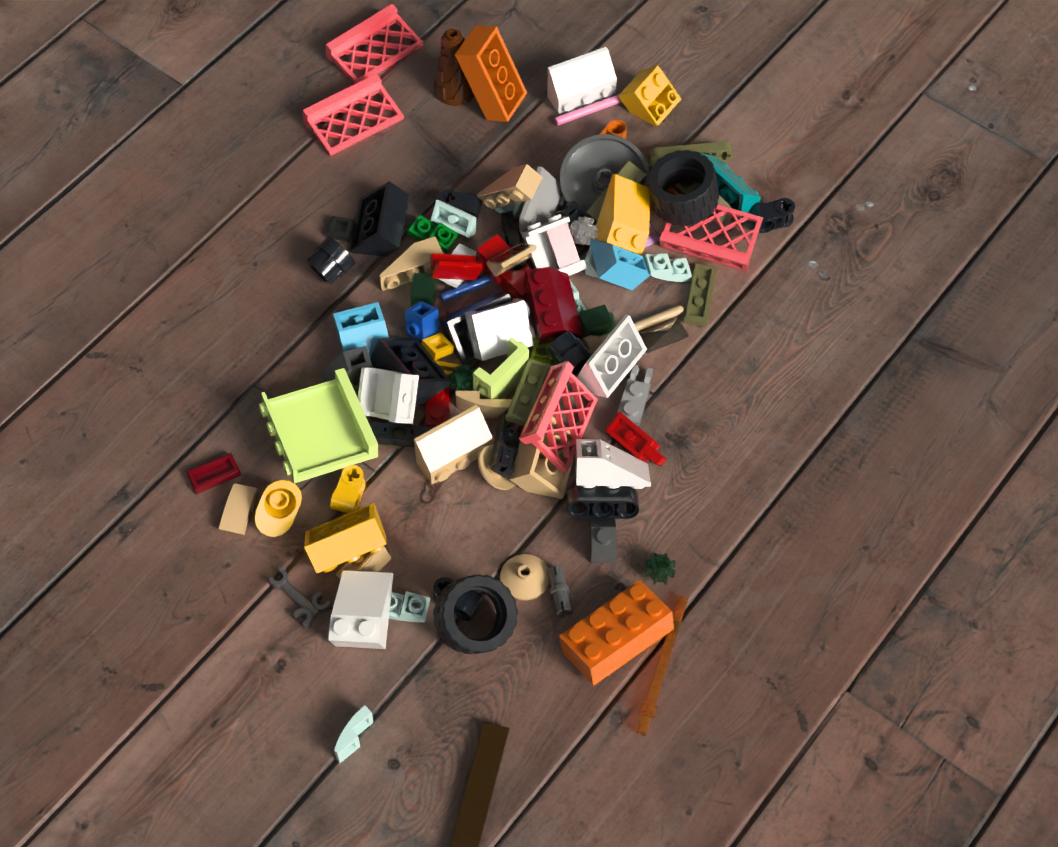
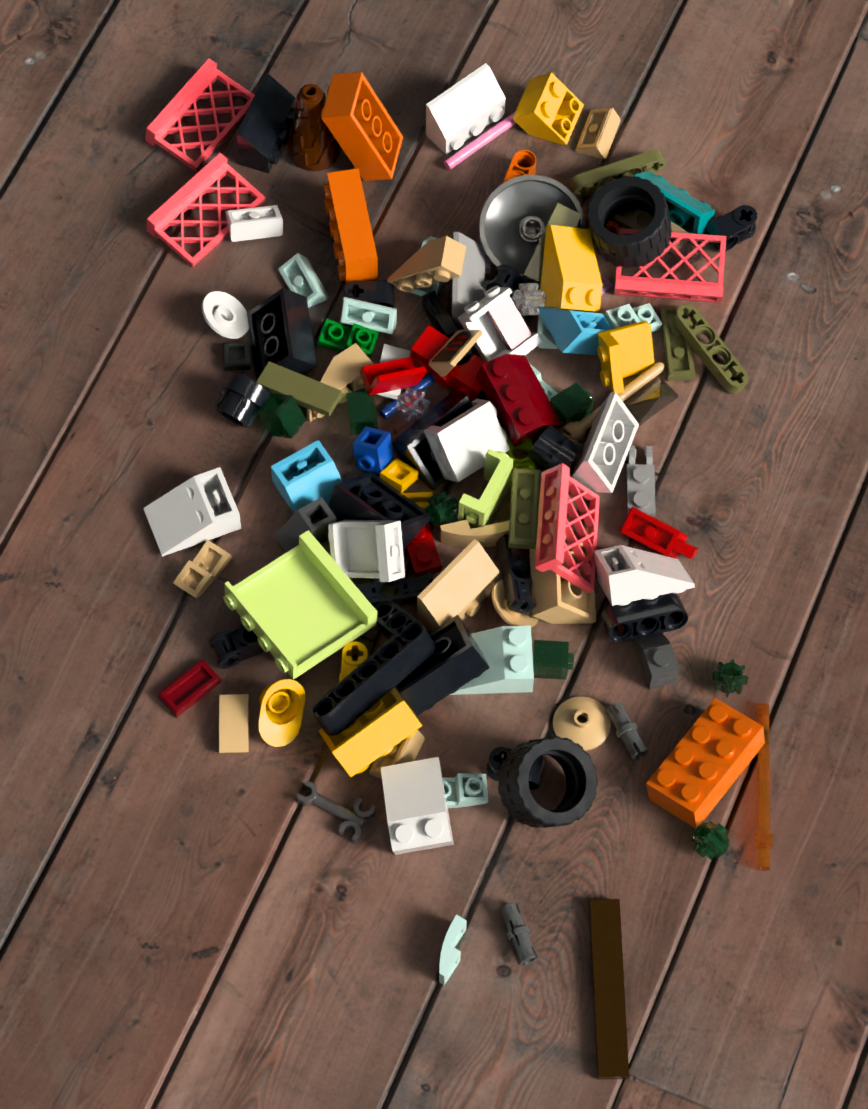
camera: 15 degrees left, 5 degrees up
none -> white slope [143,467,241,556]
none -> tan slope [173,540,232,599]
none -> white dish [201,291,249,339]
none -> black piece [208,624,264,669]
none -> white slope [226,205,283,242]
none -> black slope [236,73,296,174]
none -> olive tile [256,361,342,417]
none -> clear green brick [258,393,306,439]
none -> light aqua slope [278,253,329,308]
none -> black beam [312,600,436,736]
none -> orange brick [323,168,378,290]
none -> clear gear [395,387,430,422]
none -> black slope [396,615,490,716]
none -> light aqua slope [450,626,534,695]
none -> dark grey pin [500,902,538,965]
none -> clear green brick [533,640,574,680]
none -> tan slope [575,108,620,159]
none -> yellow bracket [597,321,655,394]
none -> olive beam [673,304,749,394]
none -> clear green gear [692,821,730,859]

